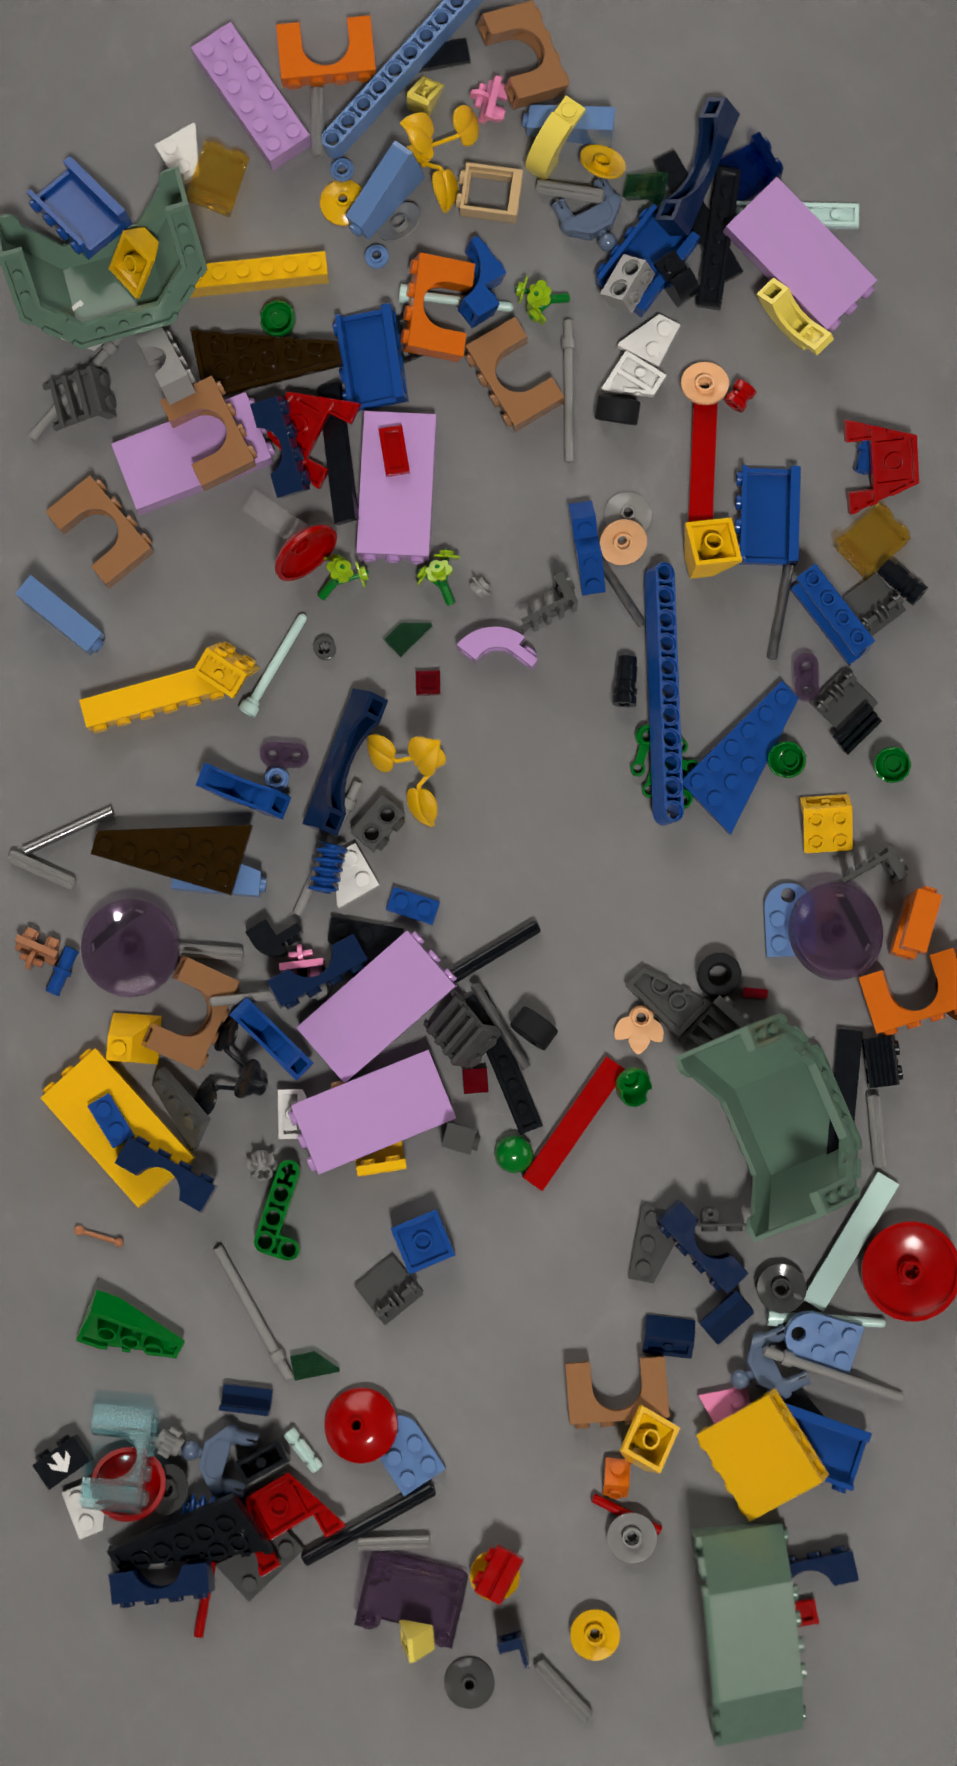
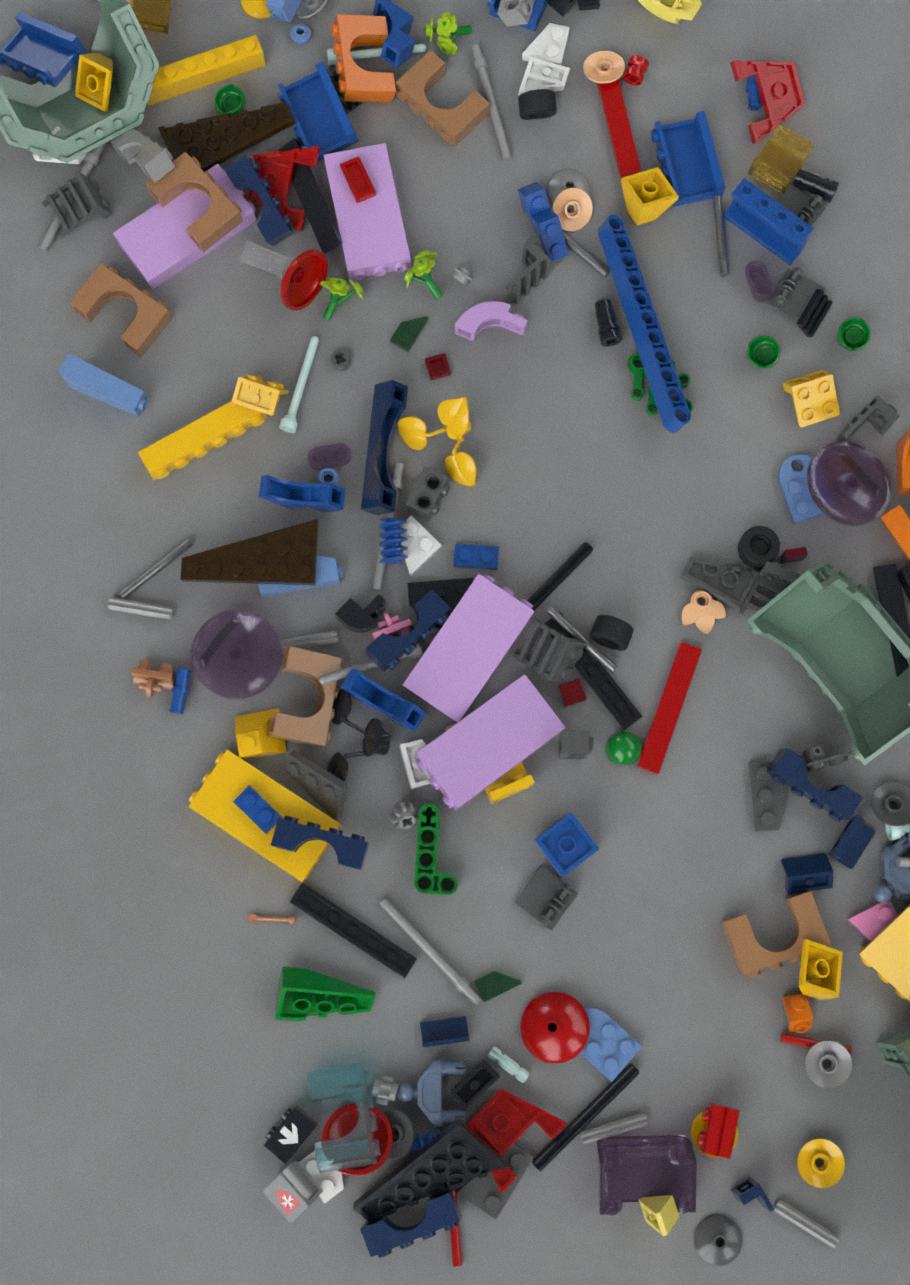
camera: 20 degrees left, 5 degrees down
green hair [615,1067,652,1107] -> none
blue wing [683,681,799,835] -> none
none -> piece [263,1160,323,1223]
none -> black tile [290,883,417,978]

